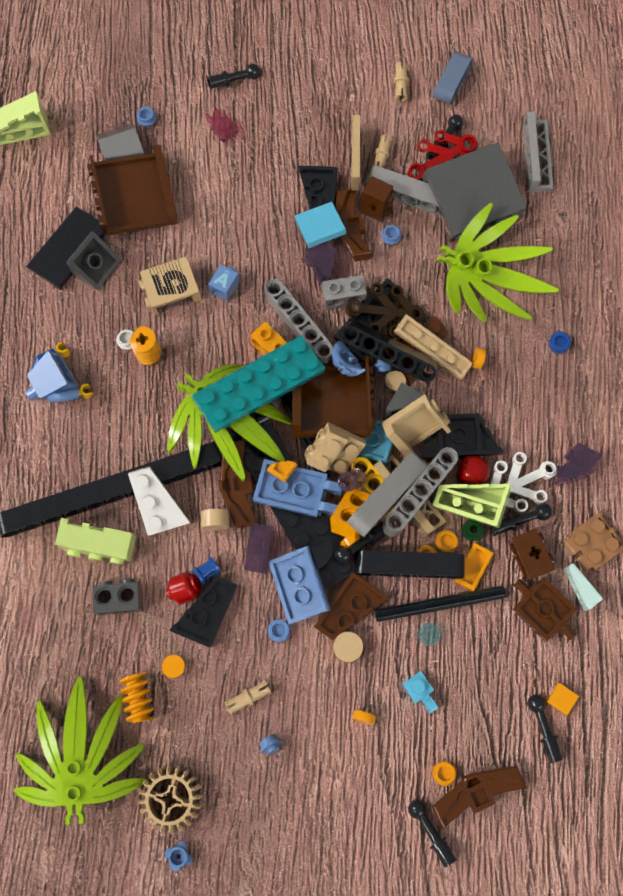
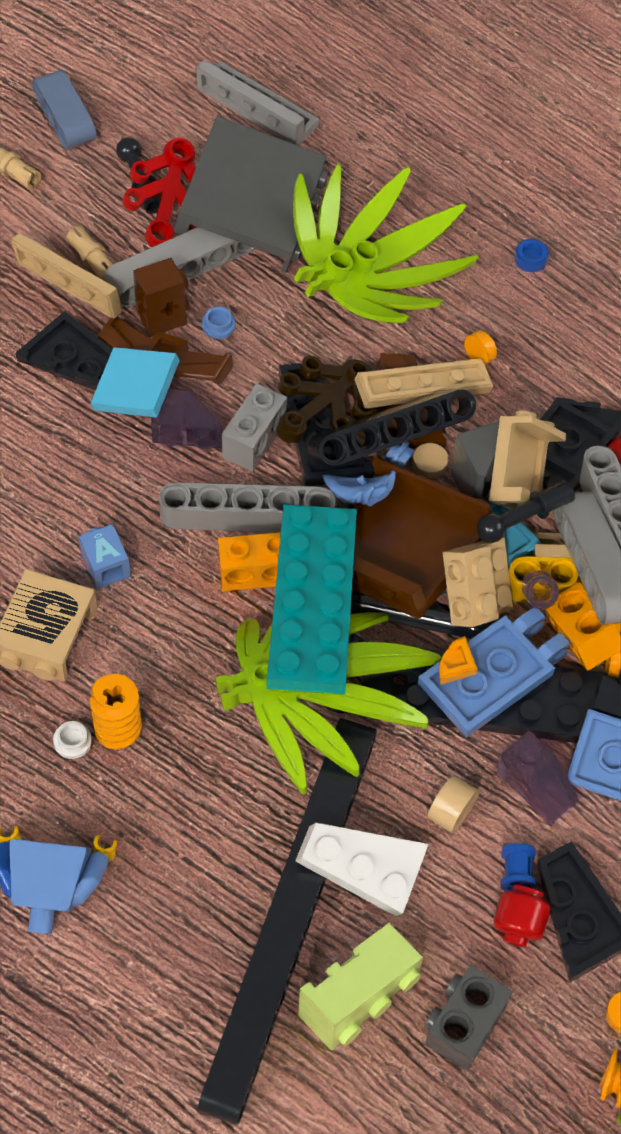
camera: 55 degrees left, 15 degrees down
reddish brown plate [218,439,258,528] -> none
none -> black pin [476,480,575,543]

